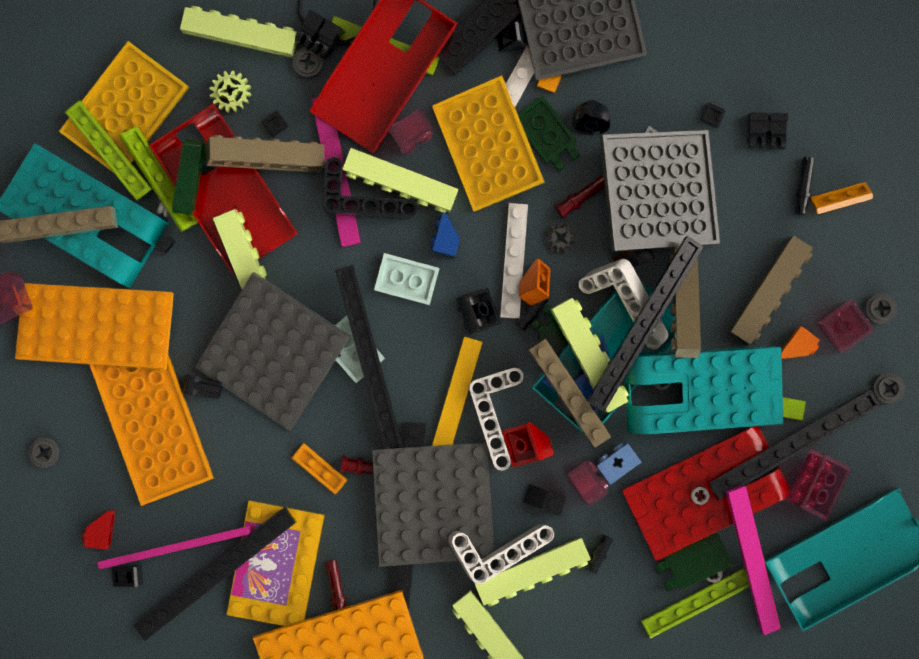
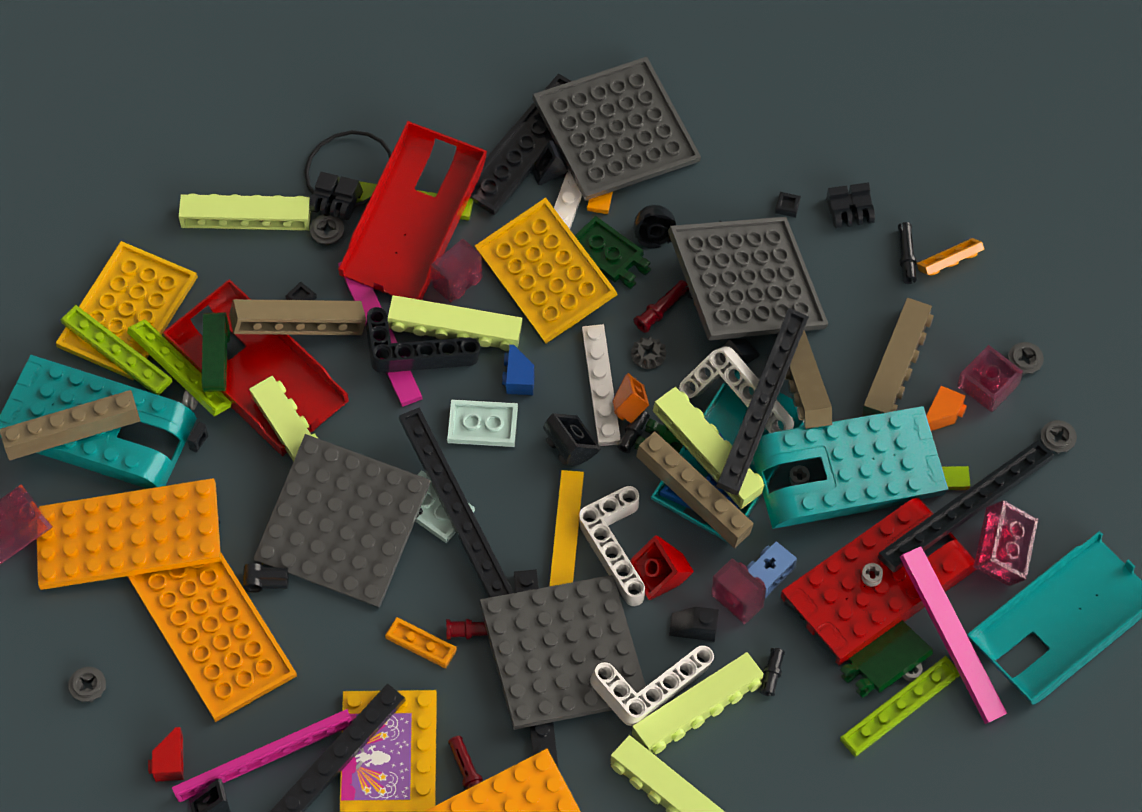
camera: 20 degrees left, 25 degrees down
yellowish green gear [209,71,252,113] -> none

